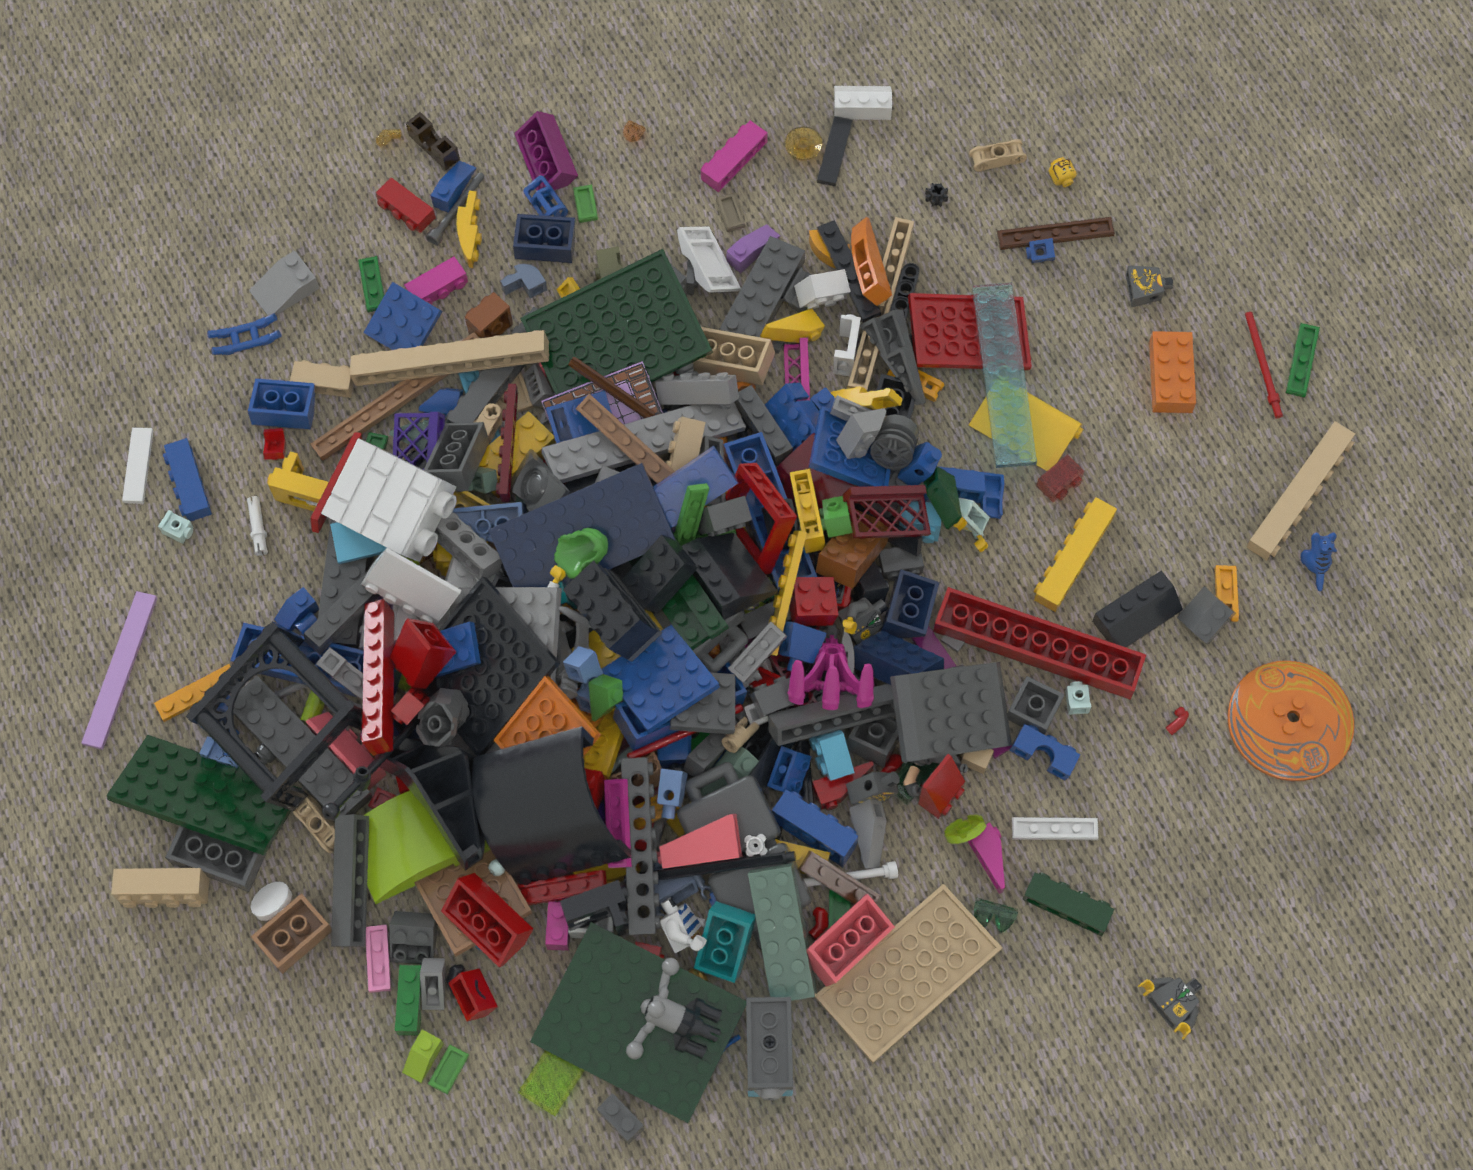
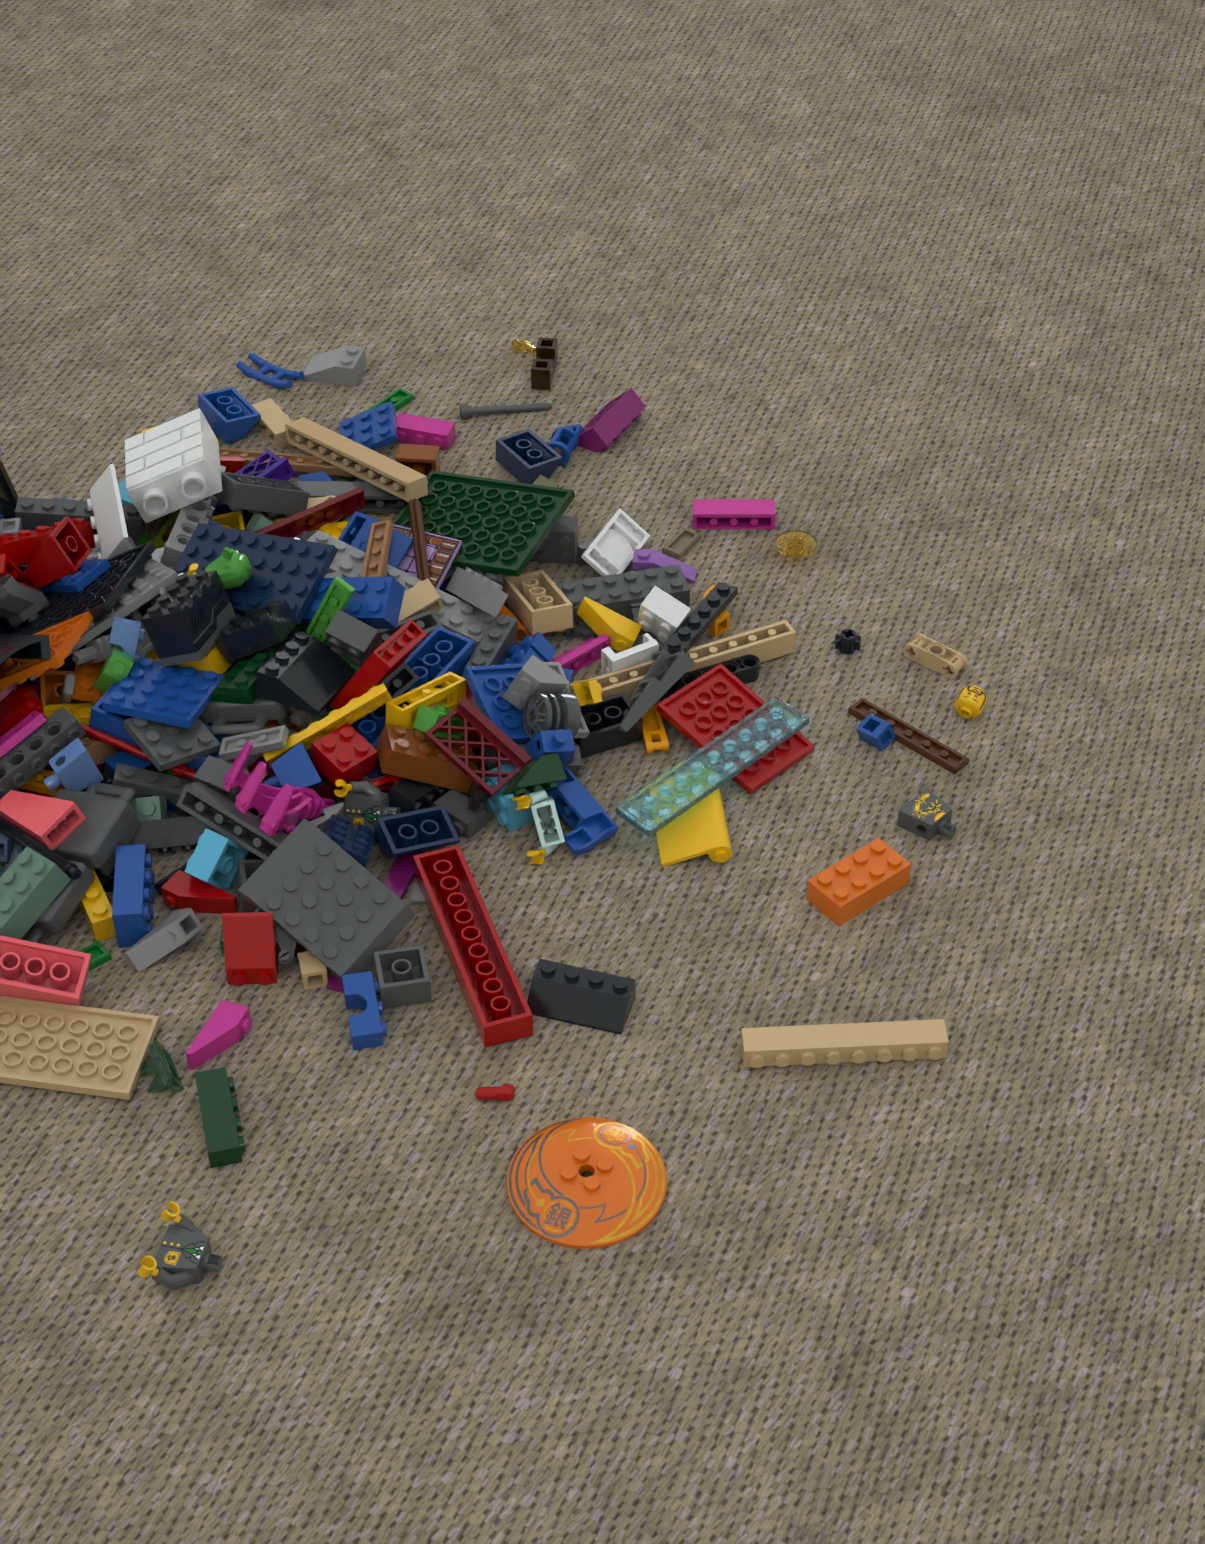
camera: 50 degrees right, 25 degrees down
white tile [122,428,154,504] -> none
light aqua brick [158,510,193,544] -> none
blue brick [163,438,212,521] -> none
white pin [247,496,268,556] -> none
red brick [375,177,436,233] -> none
blue slope [430,161,477,213] -> none
yellow slope [457,191,482,268] -> none
sand blue brick [500,264,547,298] -> none
bright green tile [573,185,598,223] -> none
clear orange tile [623,120,646,142] -> none
tan hinge [722,717,759,753] -> none
white plate [744,834,767,857] -> none
blue brick [767,746,811,794] -> none
tile [799,851,881,905] -> none
white piece [804,861,898,887] -> none
black tile [817,116,853,187] -> none
white slope [834,86,892,120] -> none
dark grey torso [846,772,900,804] -> none
orange slope [851,217,892,306] -> none
lime tile [944,814,986,844] -> none
white tile [1012,817,1098,840] -> none
yellow brick [1033,497,1117,612] -> none
clear red brick [1036,454,1084,502] -> none
light aqua brick [1065,681,1091,715] -> none
dark grey slope [1177,586,1236,644] -> none
light orange plate [1214,565,1239,622] -> none
red bar [1245,311,1283,419] -> none
green tile [1285,323,1320,398] -> none
blue animal [1300,532,1337,592] -> none

